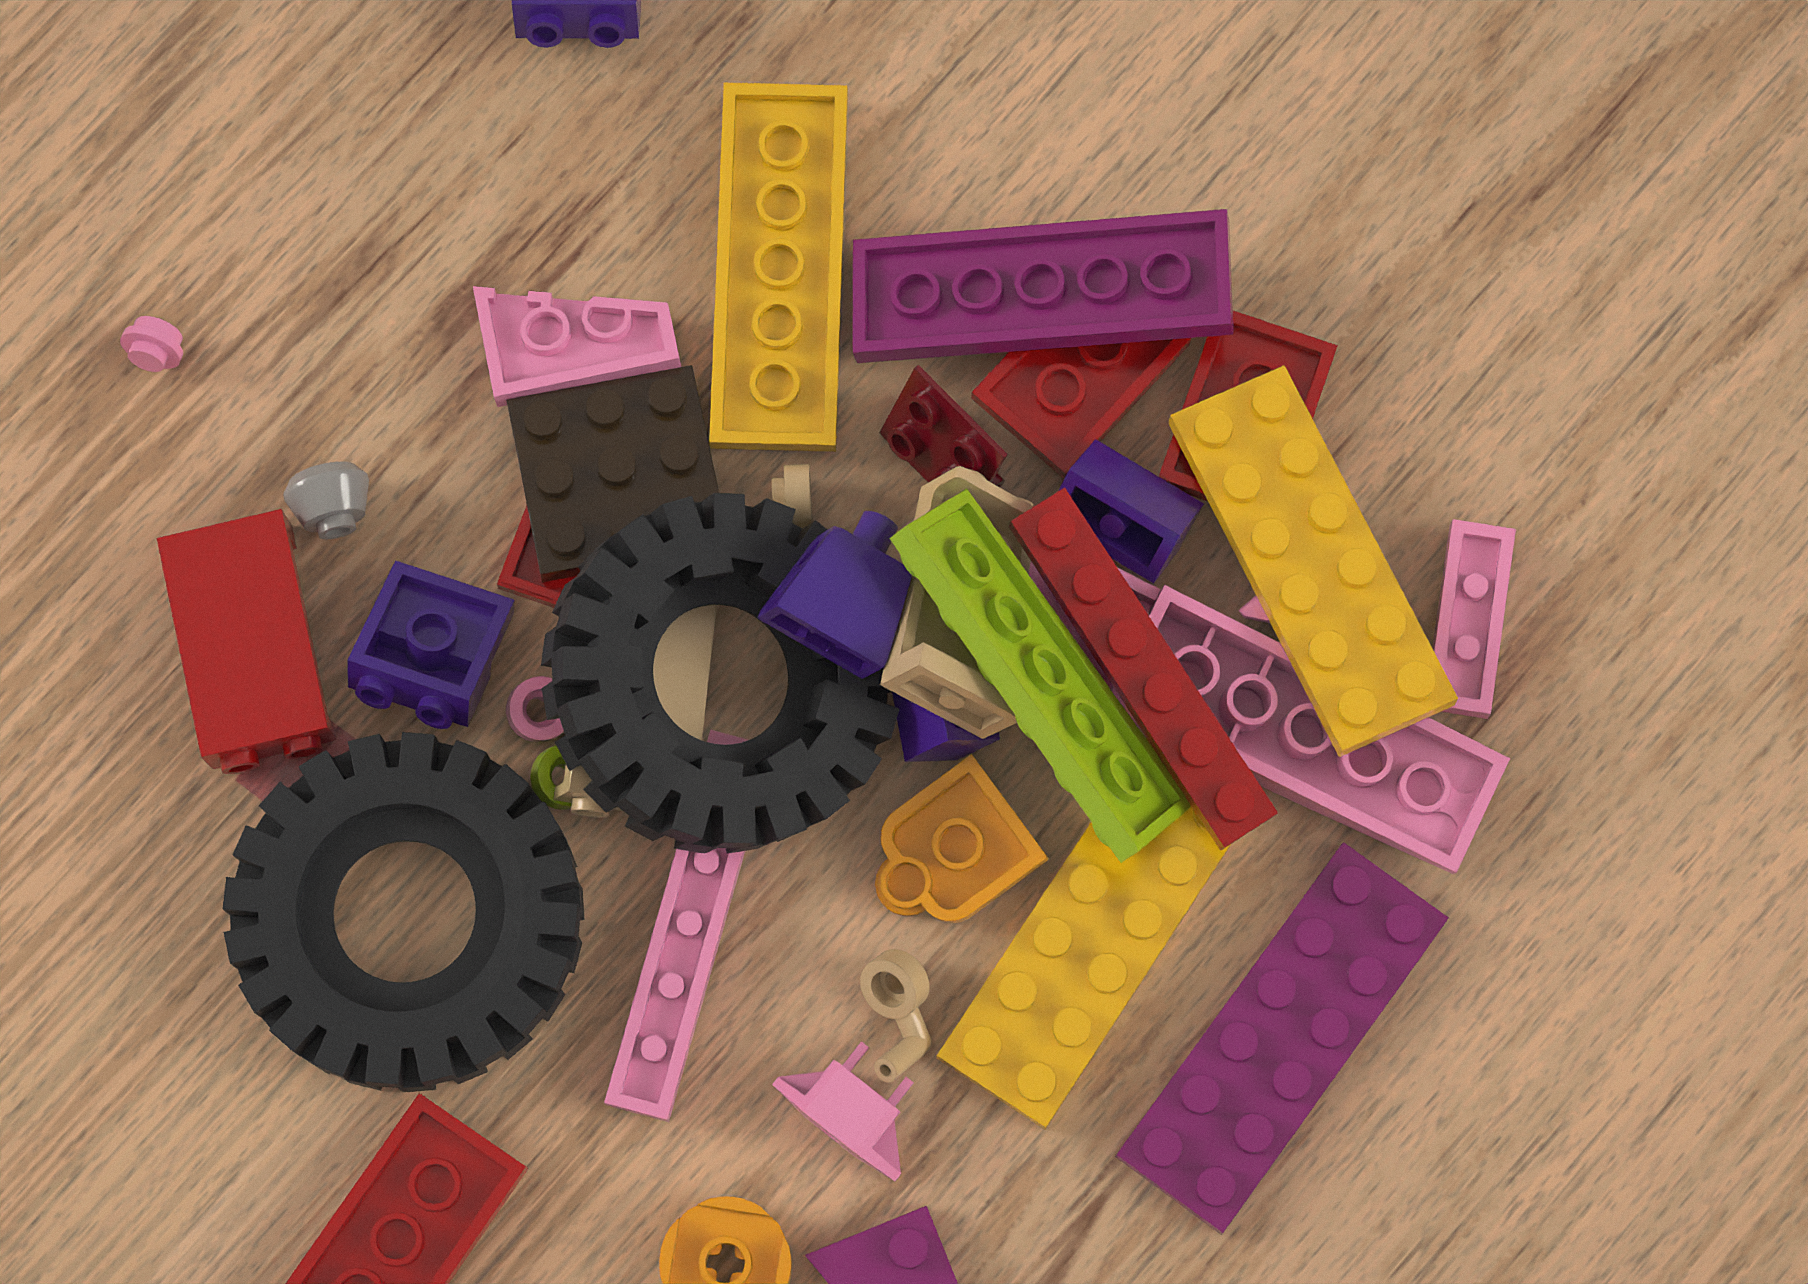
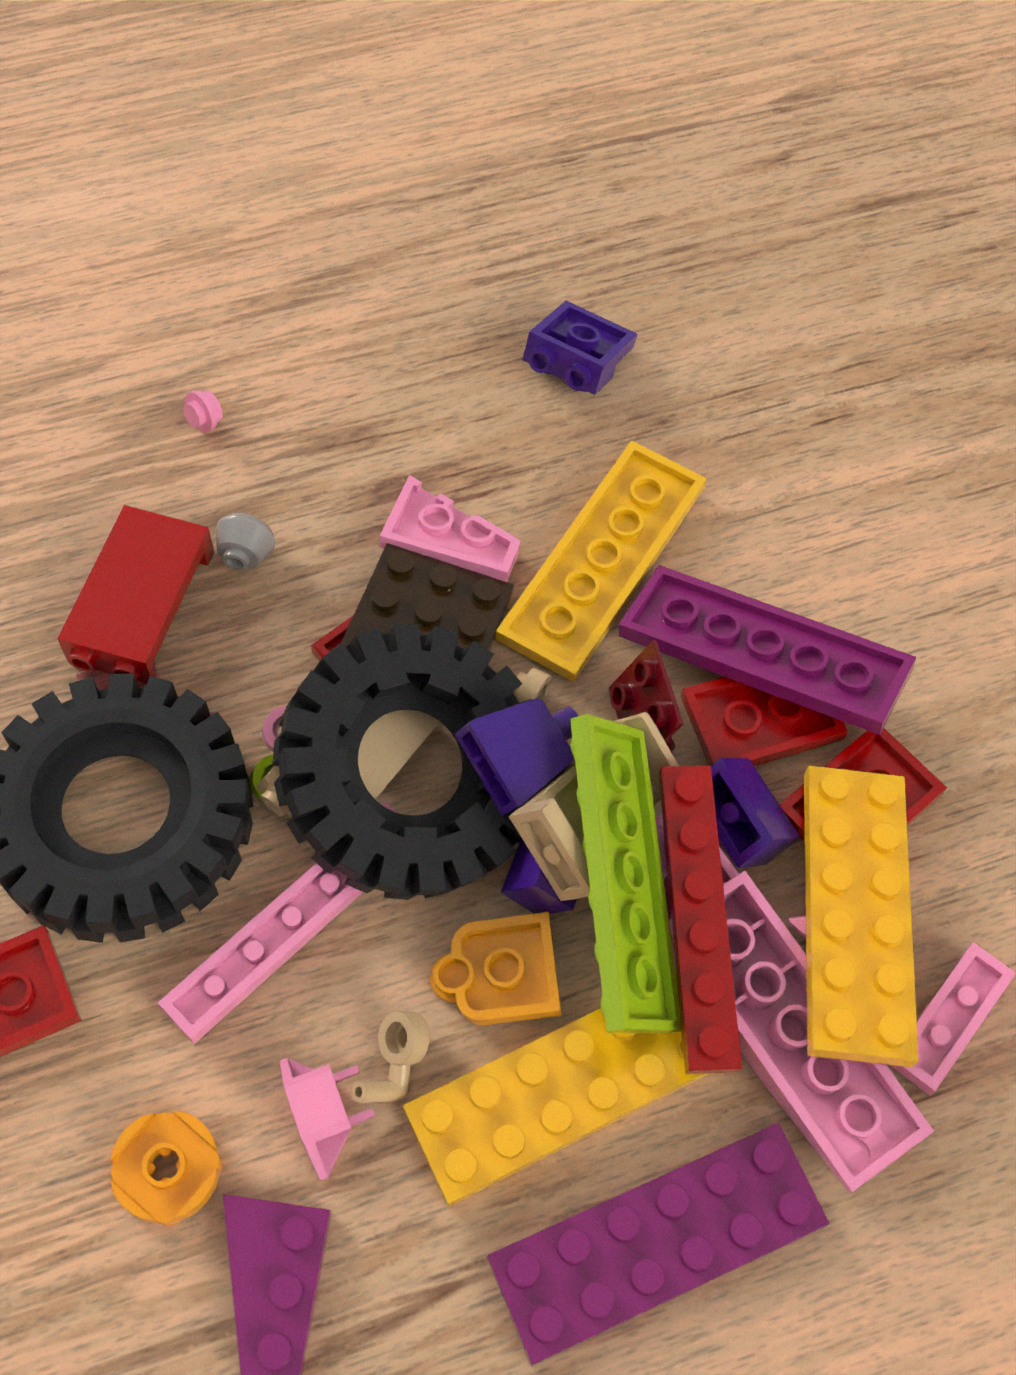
camera: 25 degrees right, 15 degrees down
dark purple plate [347,560,515,729] -> none

